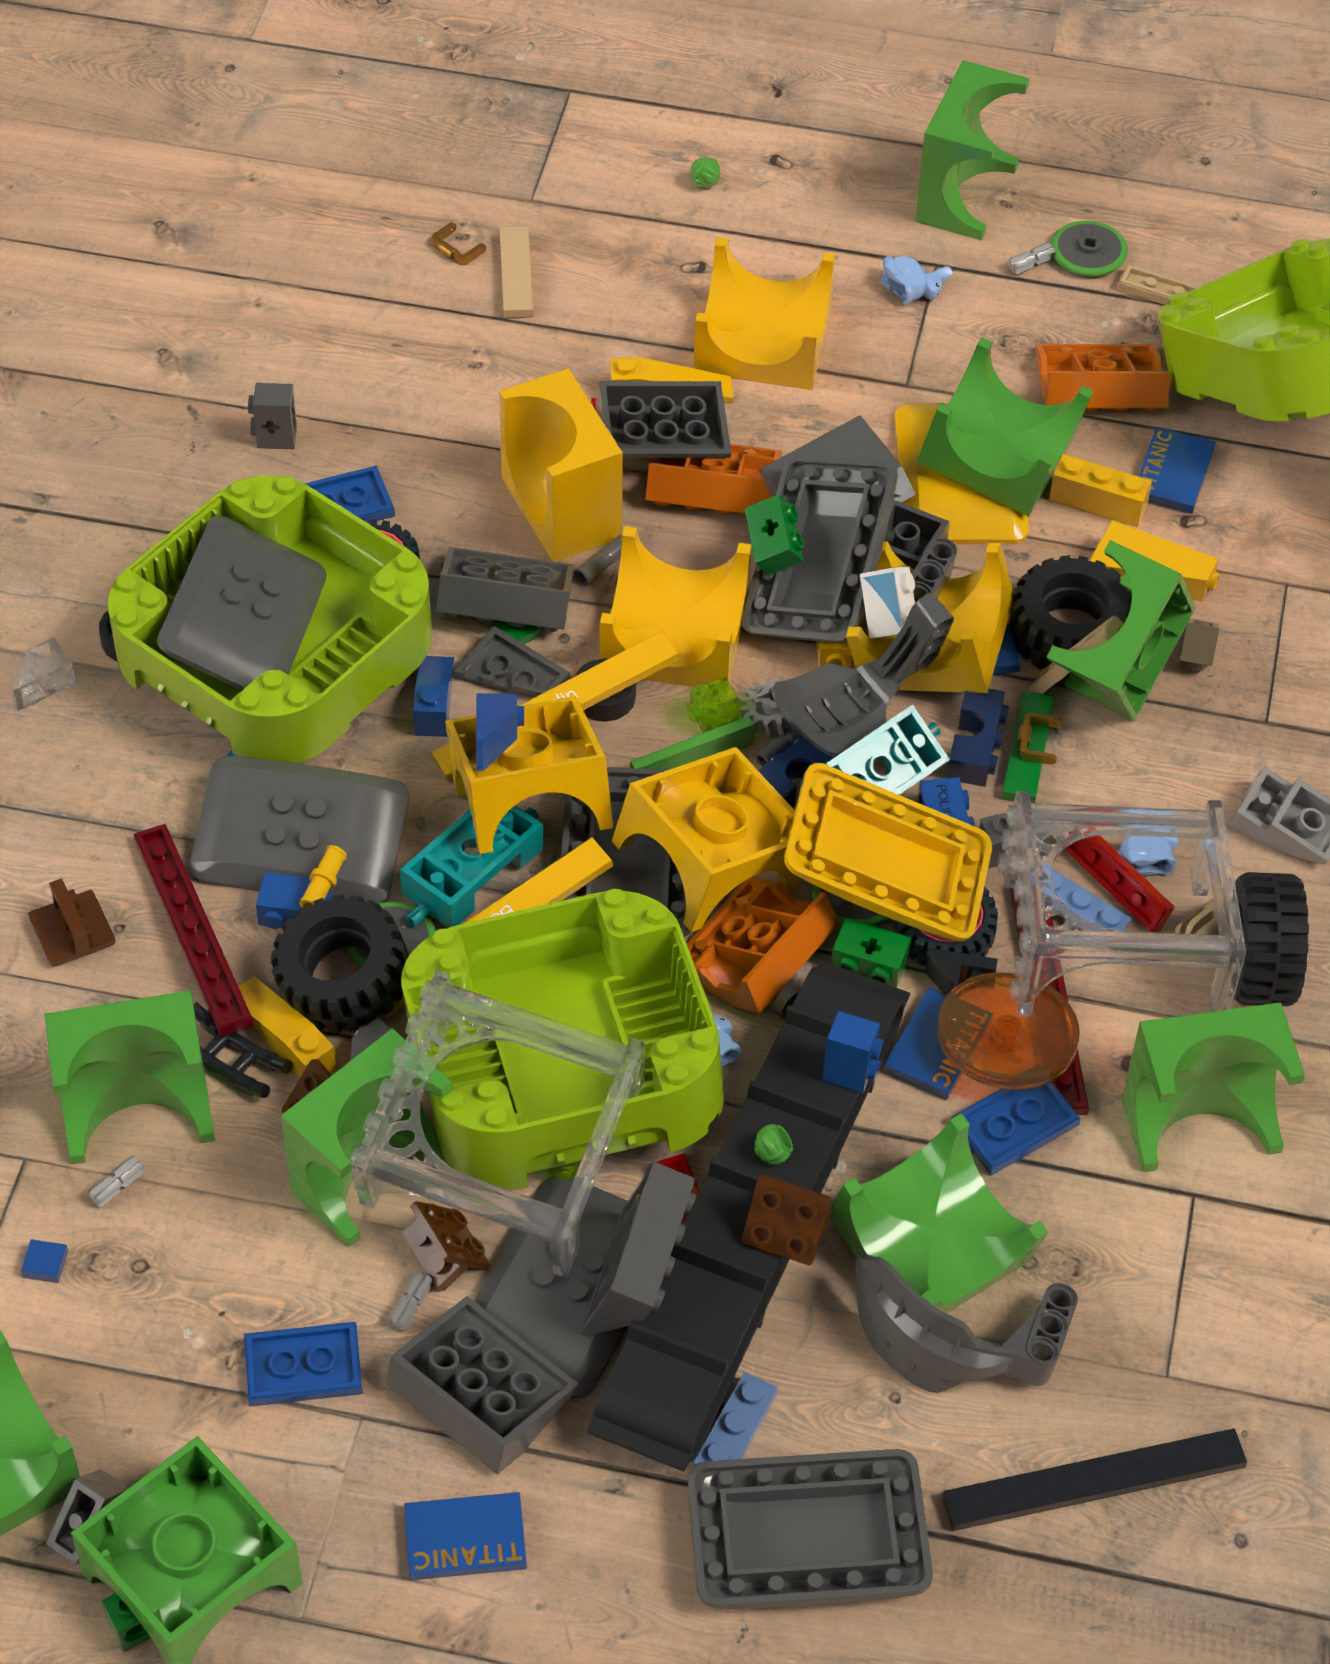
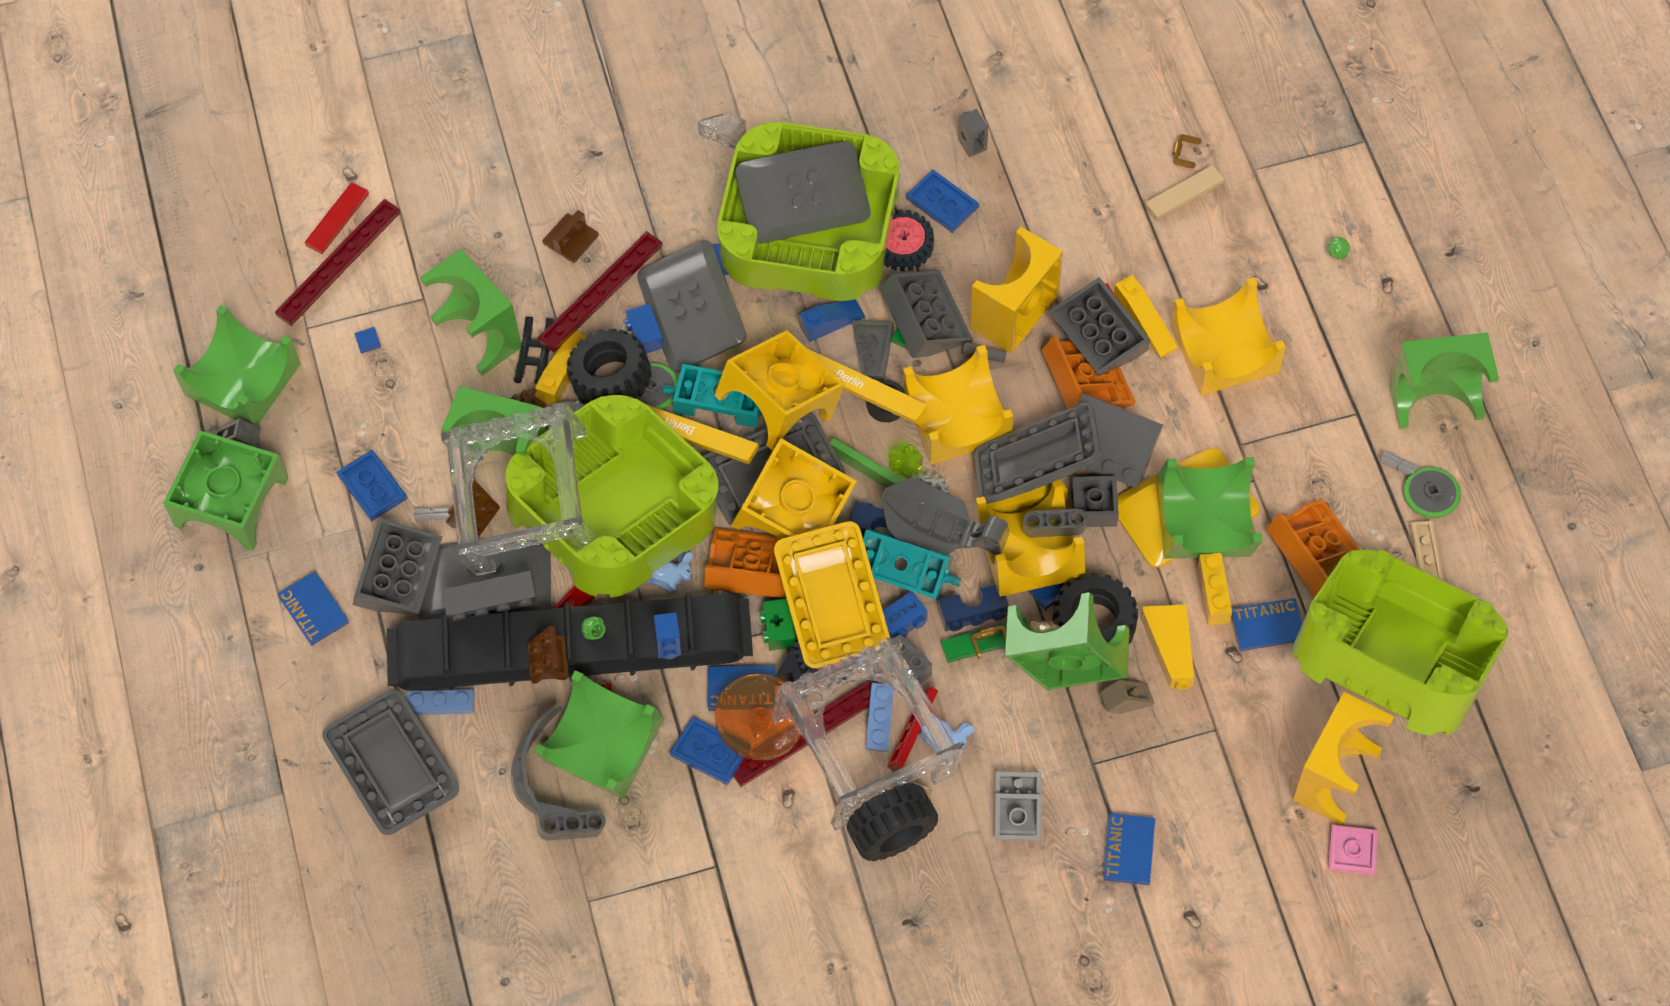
camera: 65 degrees right, 10 degrees up
light grey piece [87,1156,145,1208] -> none
yellow pin [299,845,347,909] -> none
blue slope [476,693,524,771] -> none
green brick [745,494,804,575] -> none
white brick [860,567,915,639] -> none
light blue animal [880,256,953,305] -> none
black tile [942,1428,1247,1531] -> none
bright green piece [1122,1003,1305,1172] -> none

